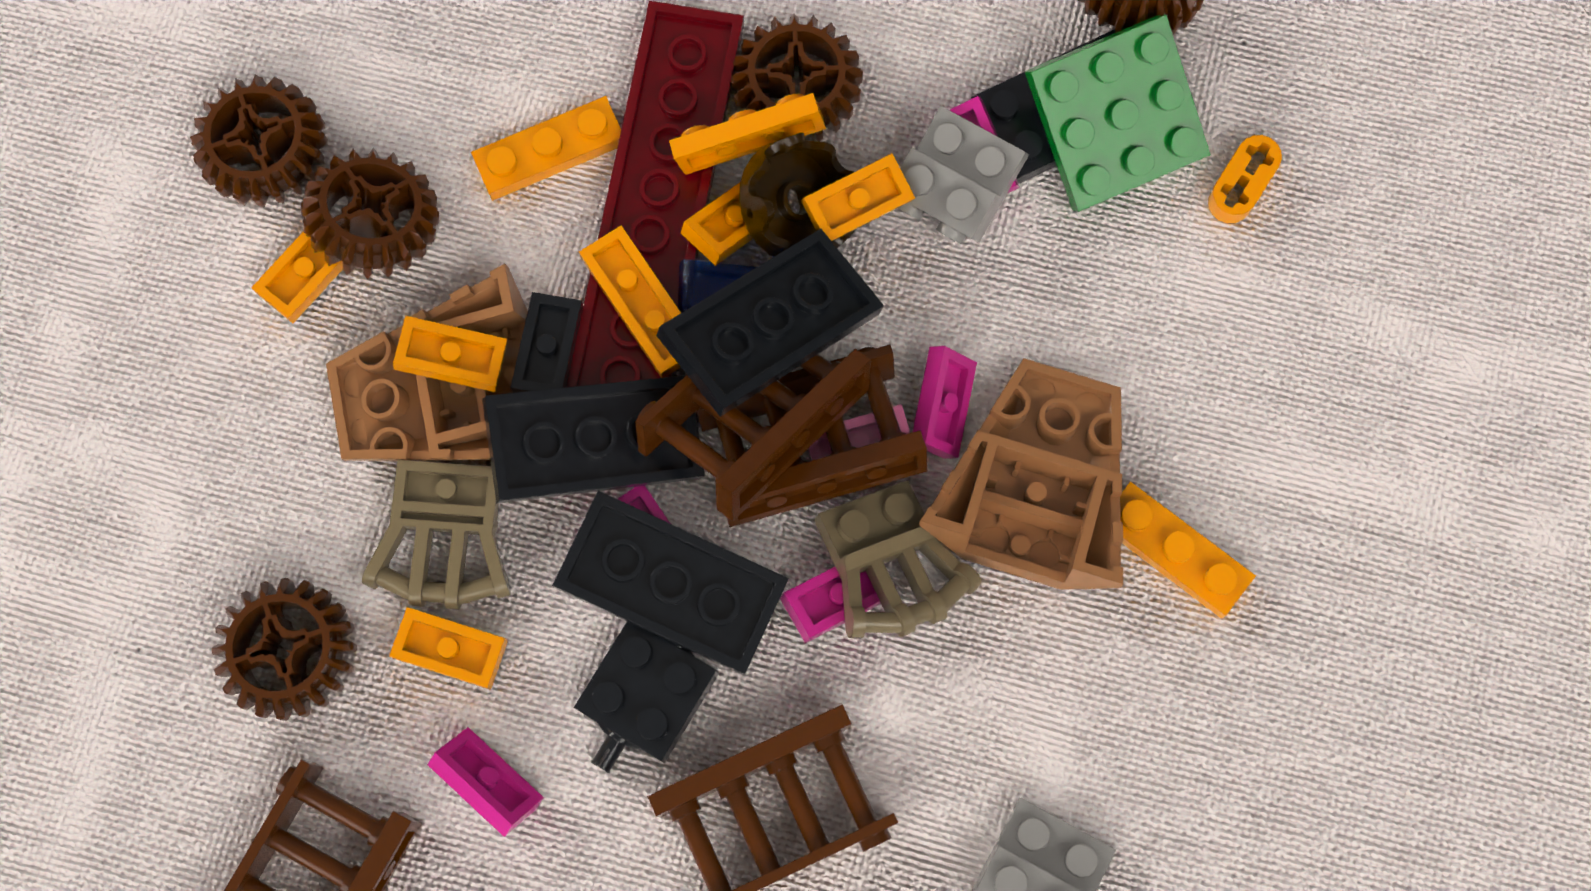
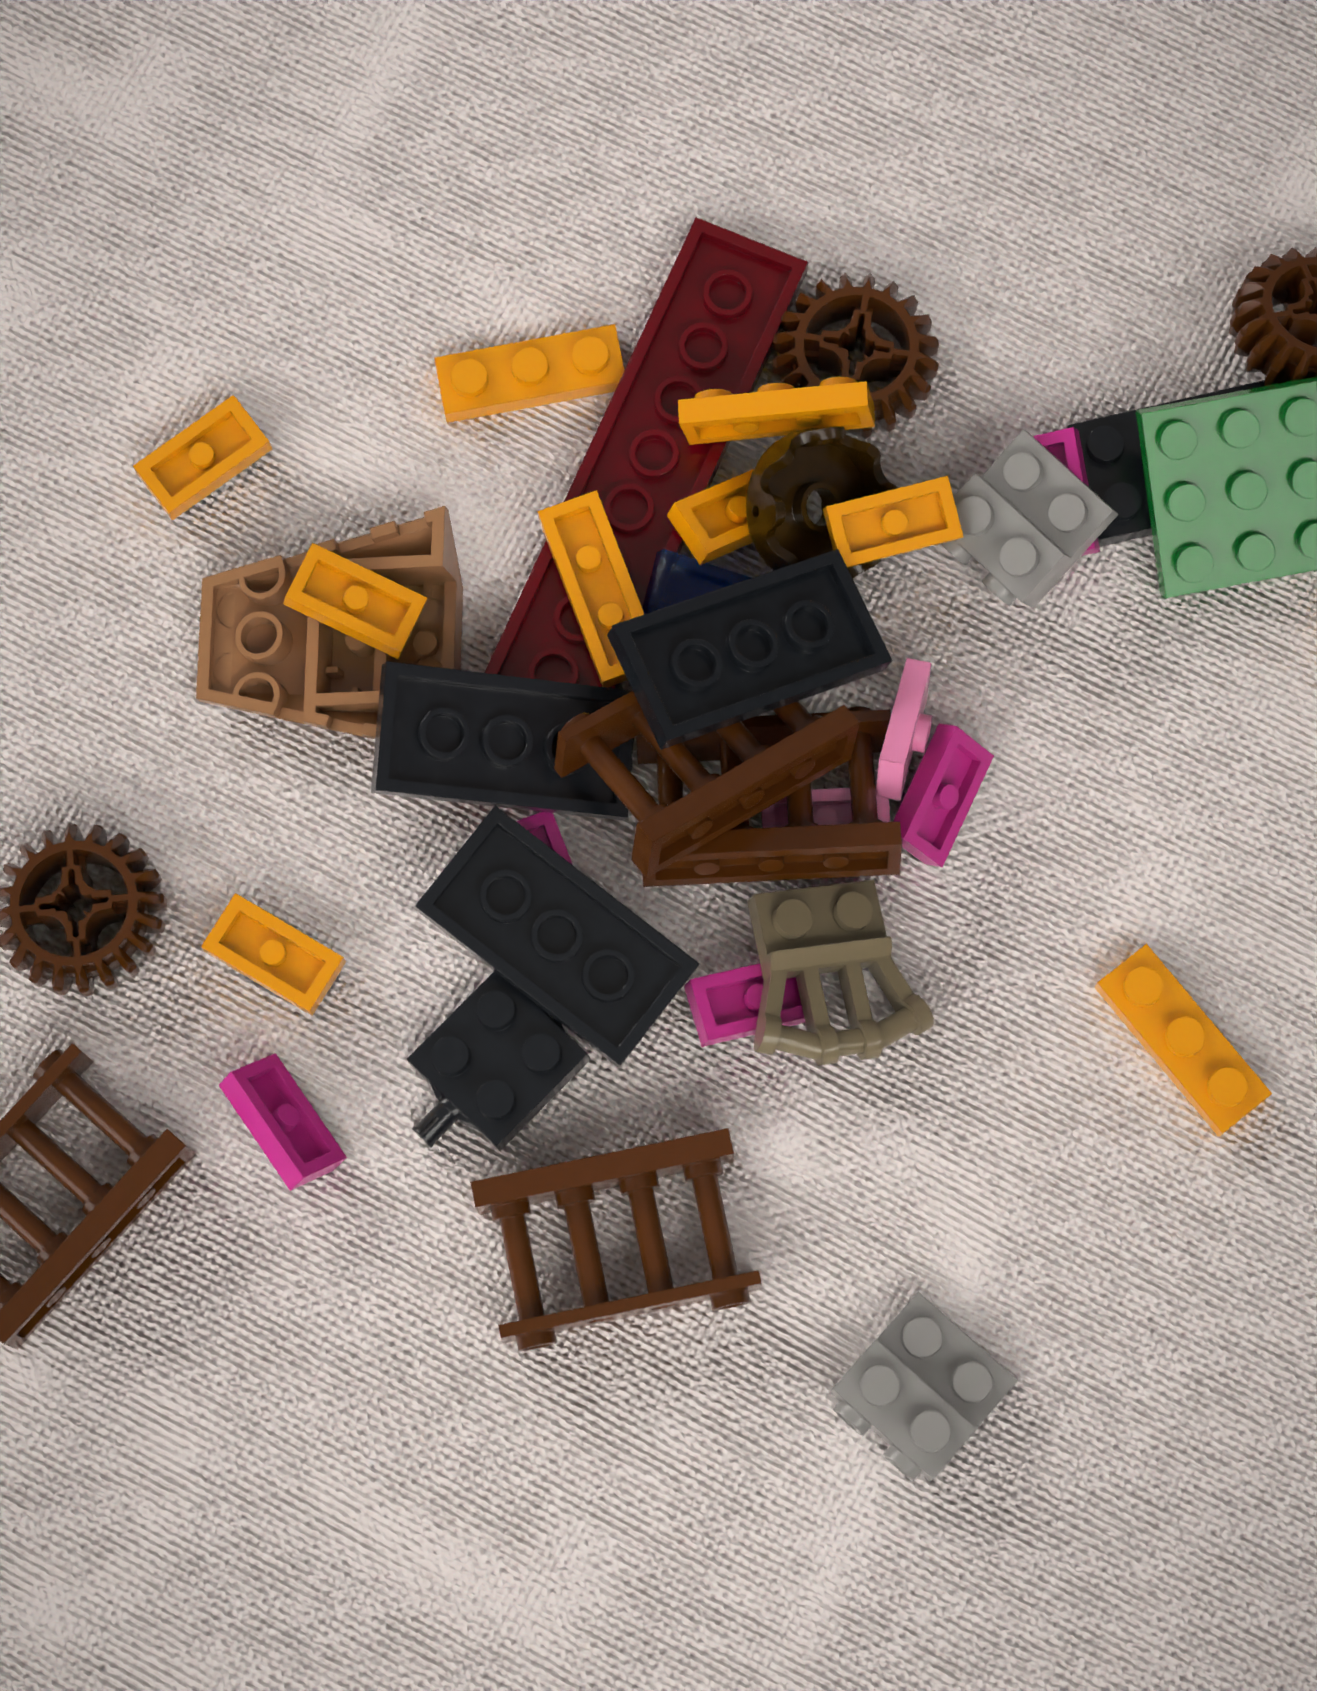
camera: 15 degrees right, 0 degrees up
reddish brown gear [190,74,328,208] -> none
reddish brown gear [301,148,439,280] -> none
dark tan plate [362,460,512,610] -> none
black plate [510,292,584,393] -> none
medium nougat wedge [919,358,1124,590] -> none
none -> bright pink plate [876,658,933,801]

